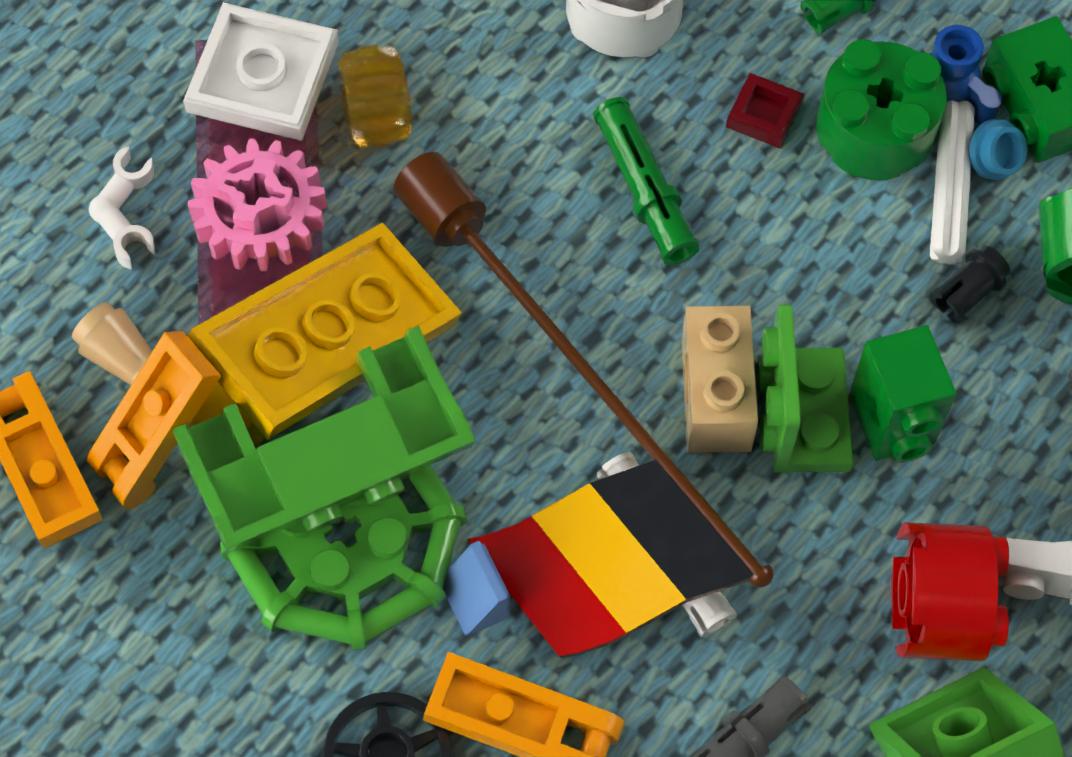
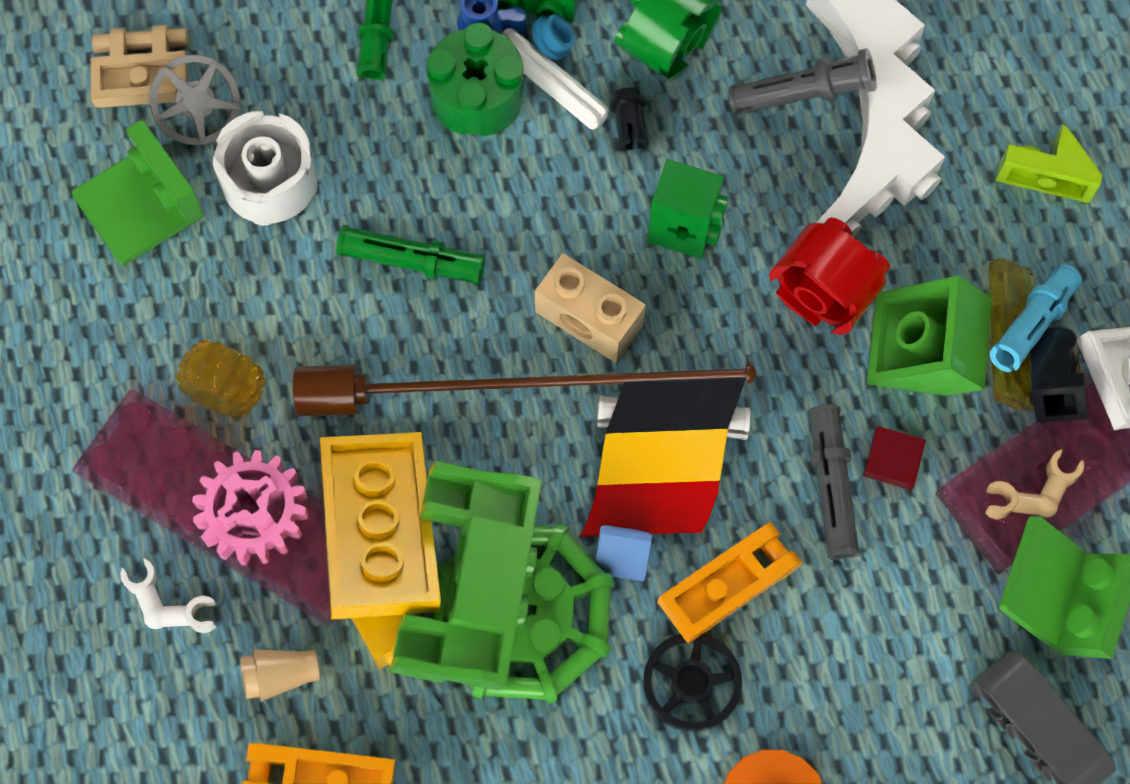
camera: 55 degrees left, 5 degrees up
light orange plate [87,331,221,509] -> none
white plate [183,2,339,141] -> none
dark red tile [726,73,805,149] -> none
bright green bracket [756,305,853,473] -> none

